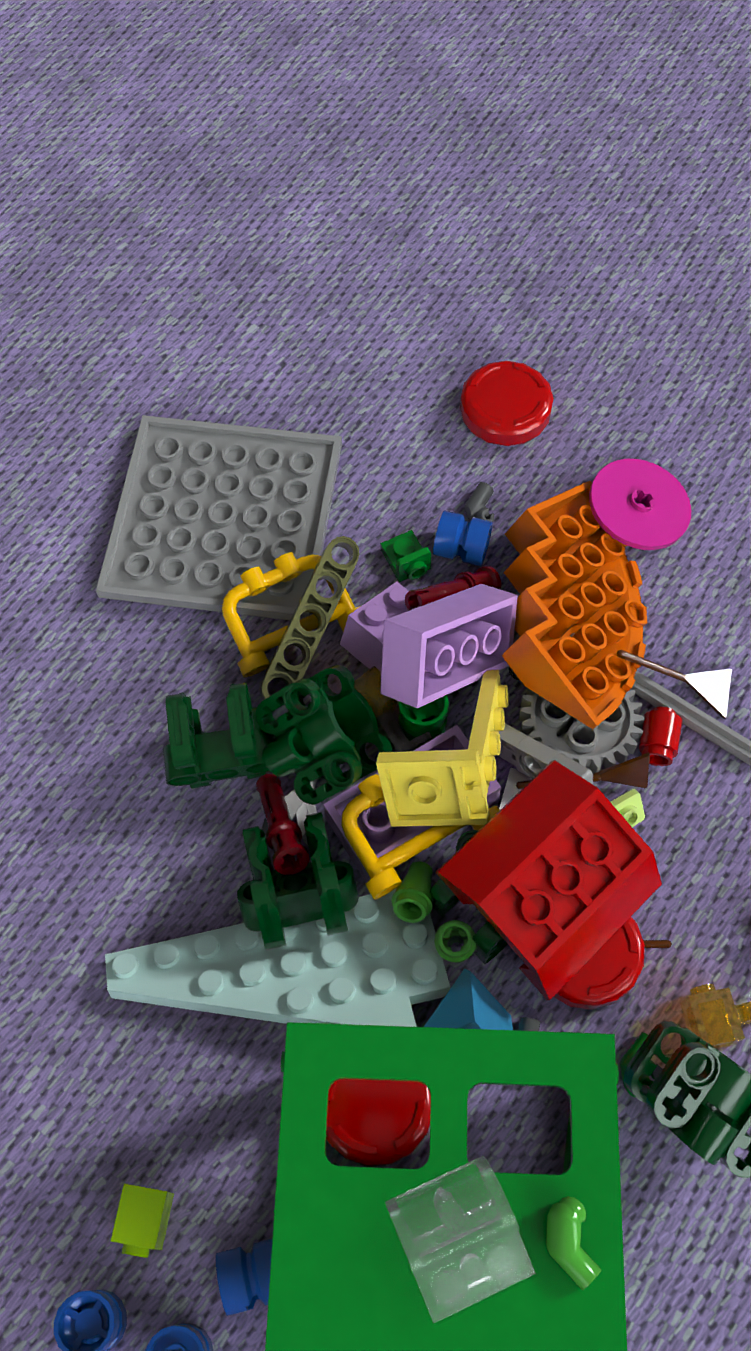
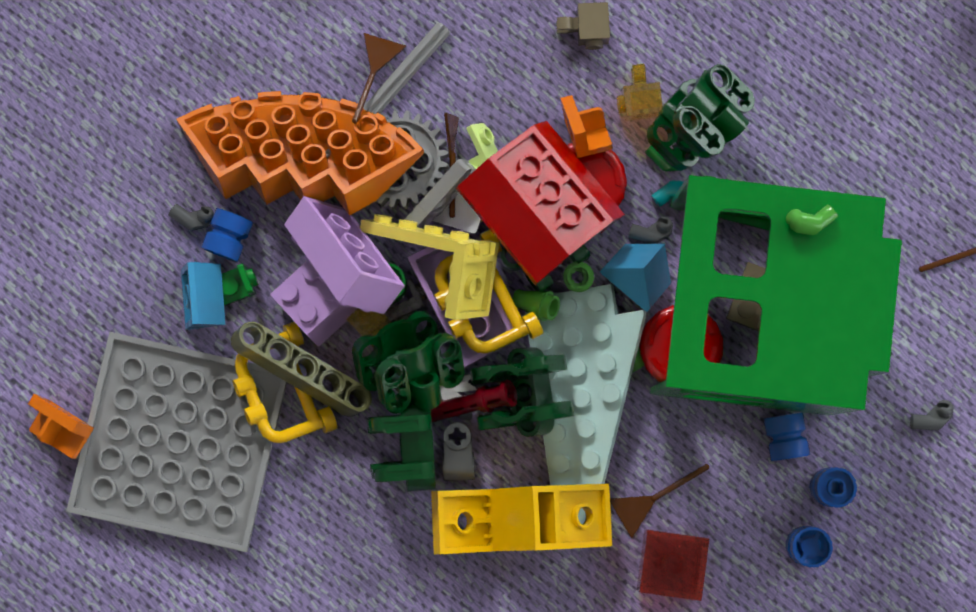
camera: 90 degrees left, 20 degrees up
lime brick [111,1184,174,1258] -> none
clear brick [385,1155,536,1323] -> none
dark red pin [405,566,501,611] -> none
red piece [460,360,554,446] -> none
dark pink piece [589,459,692,550] -> none
red brick [639,706,683,766] -> none
none -> orange panel [28,394,94,459]
none -> dark azure slope [181,262,226,330]
none -> yellow bracket [431,484,612,555]
none -> dark grey piece [443,422,475,481]
none -> orange panel [560,95,613,158]
none -> reddish brown piece [610,464,710,538]
none -> clear red brick [636,529,710,601]

